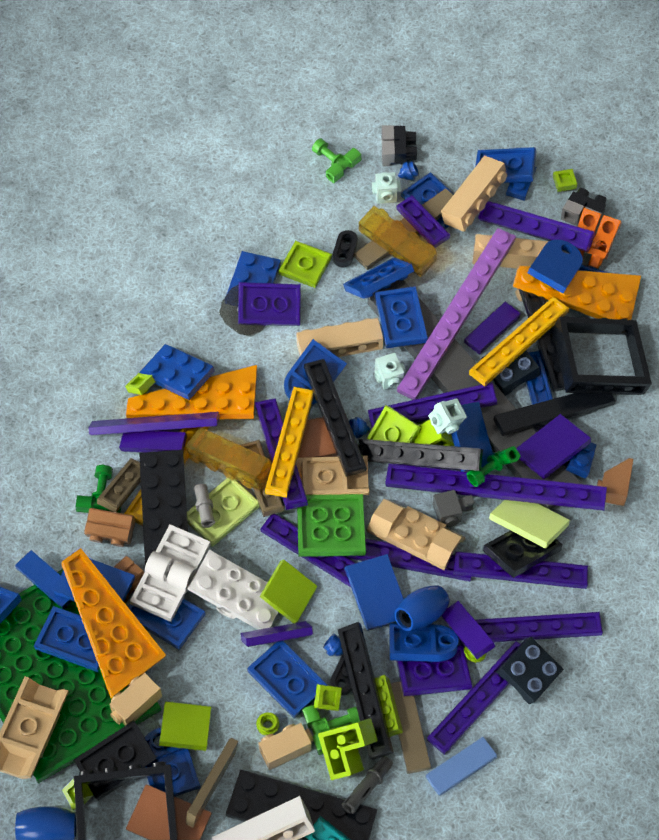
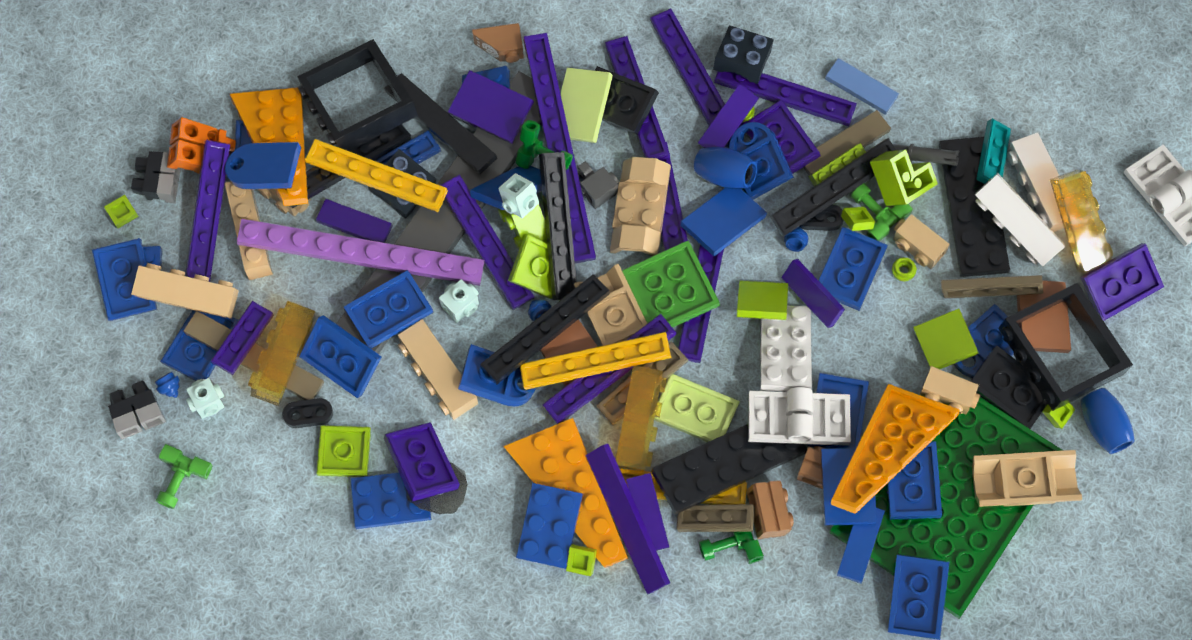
camera: 110 degrees left, 10 degrees up
light grey pin [194,484,215,528] -> none

